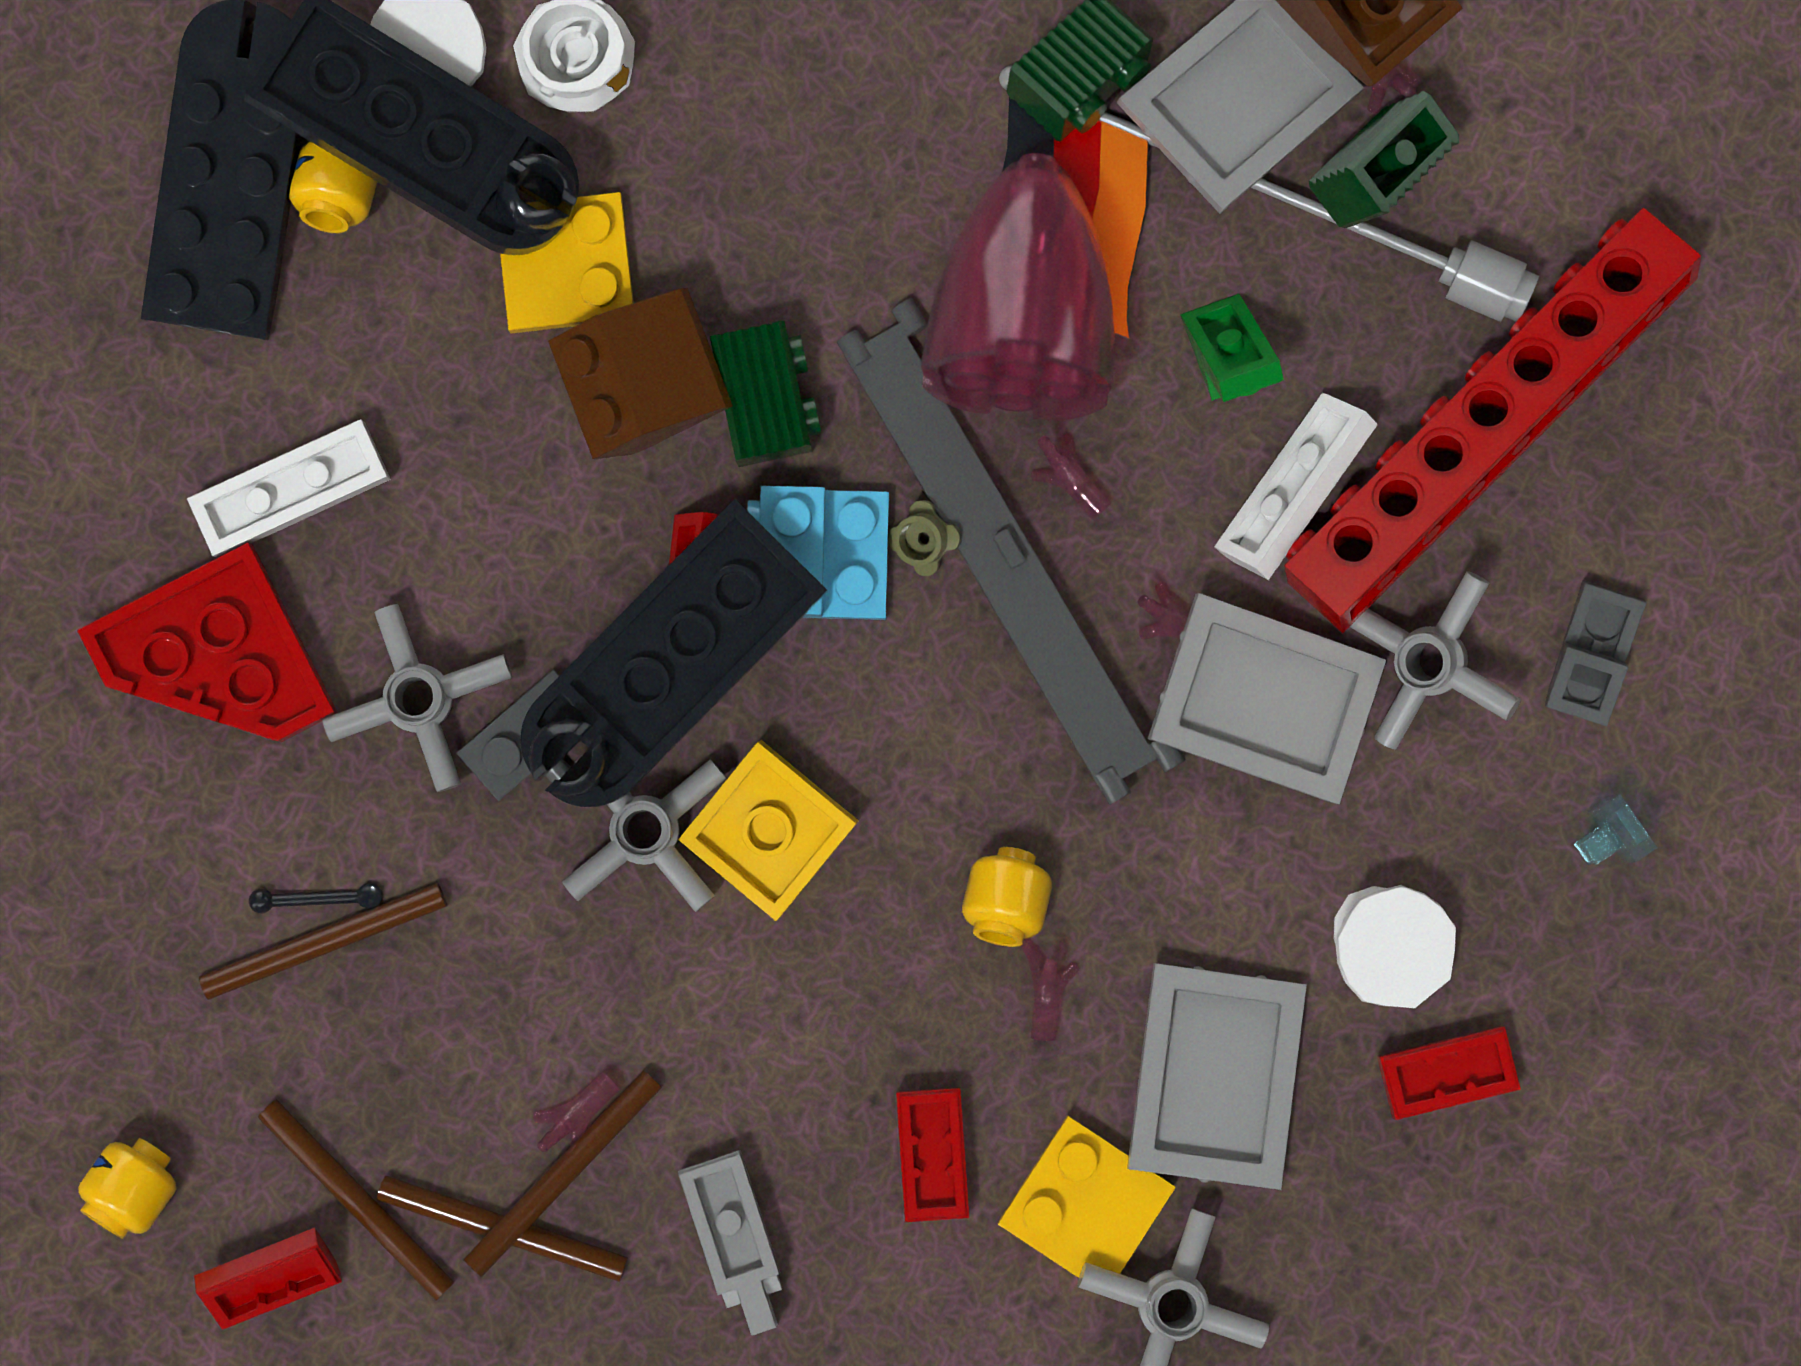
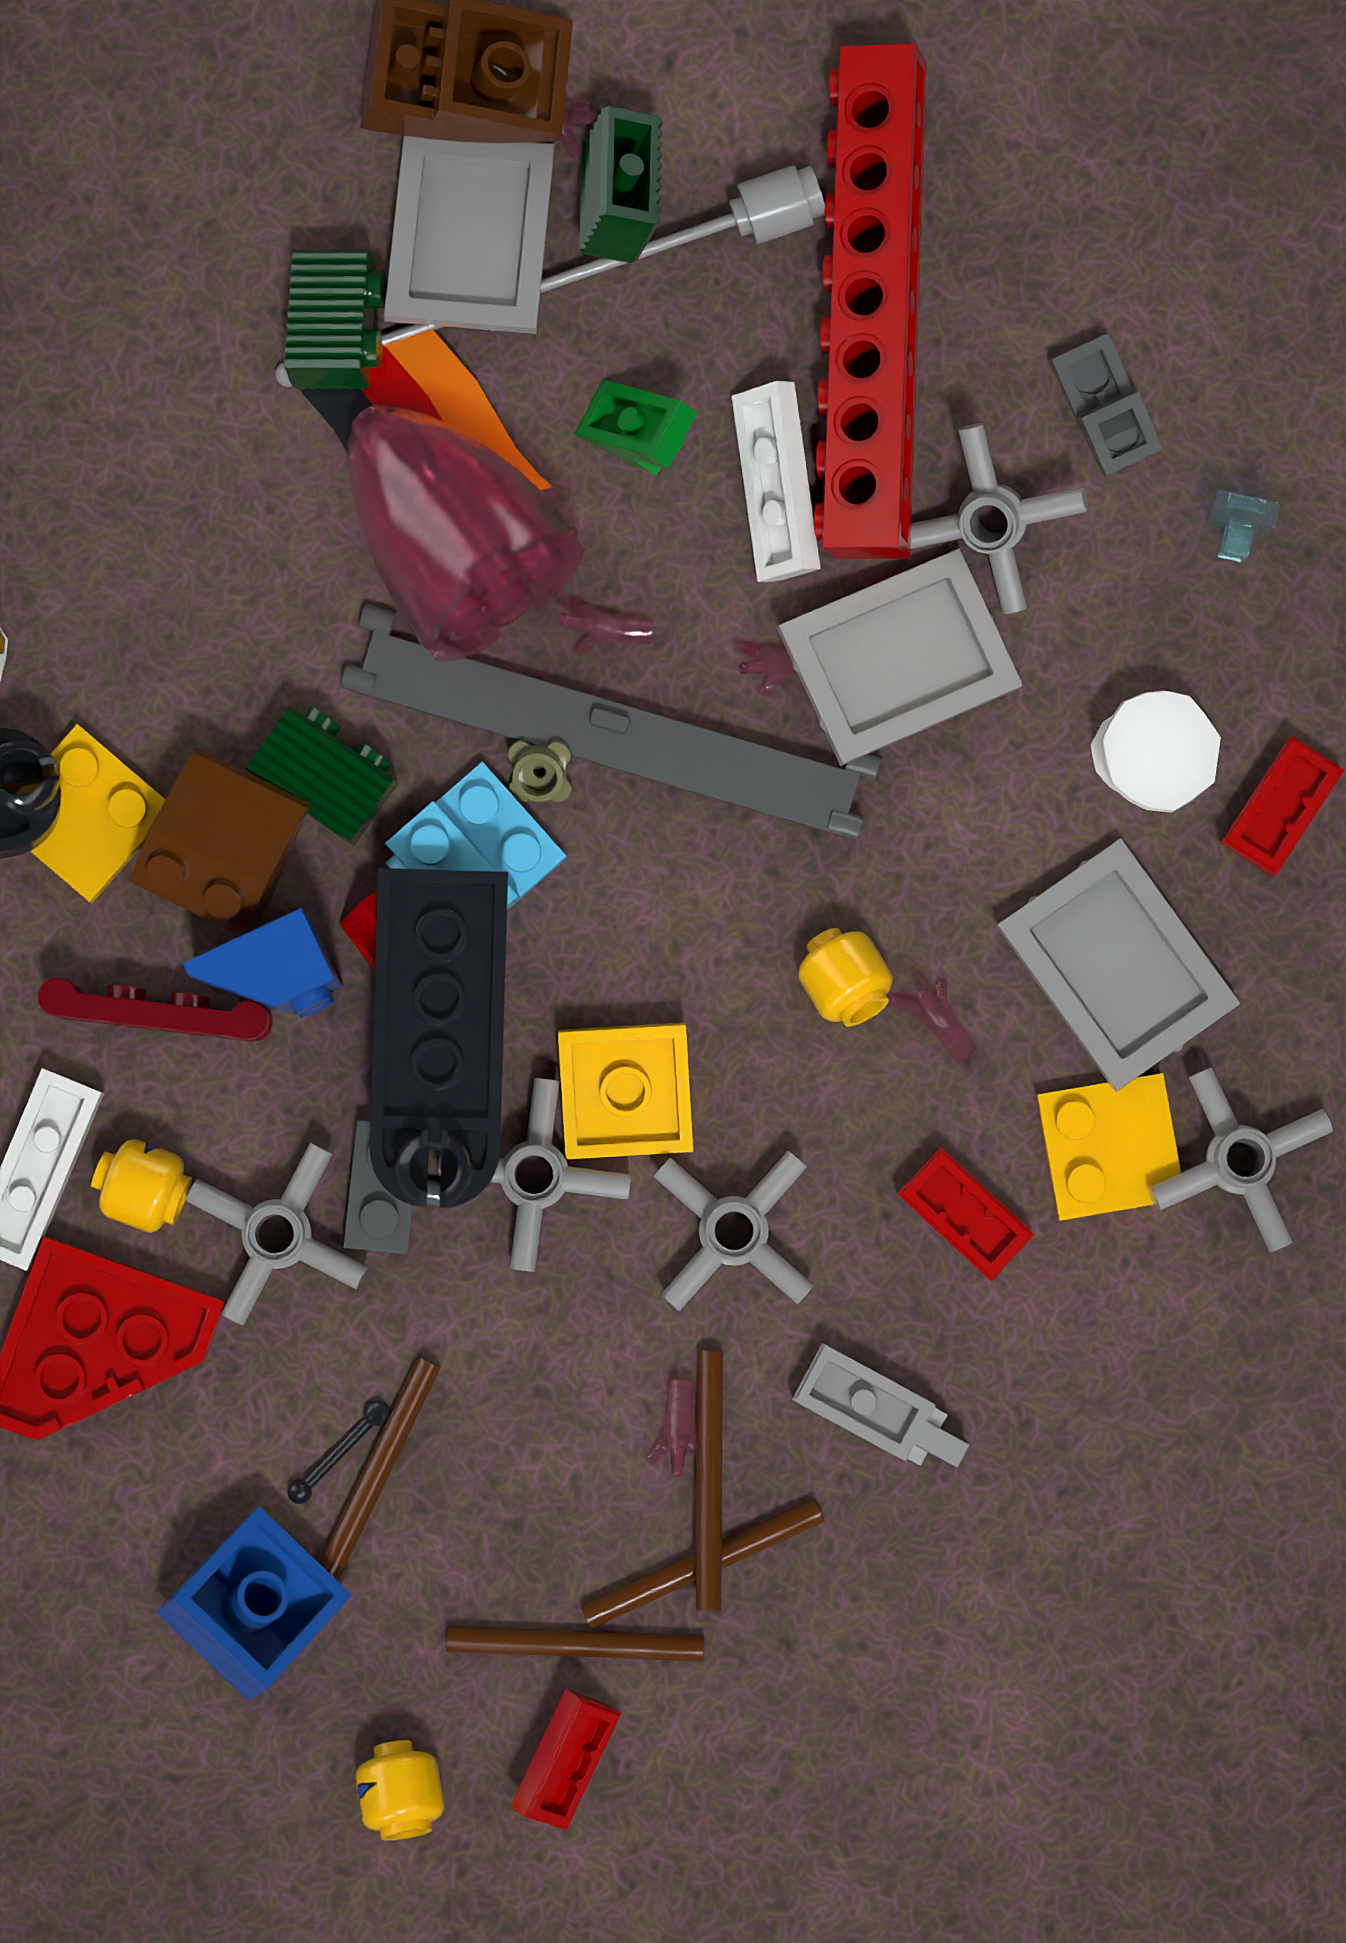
camera: 50 degrees left, 0 degrees up
none -> dark red plate [38,978,273,1042]
none -> yellow head [91,1139,192,1233]
none -> blue slope [156,1506,352,1701]
none -> blue slope [182,908,343,1018]
none -> light grey bar [653,1151,814,1312]

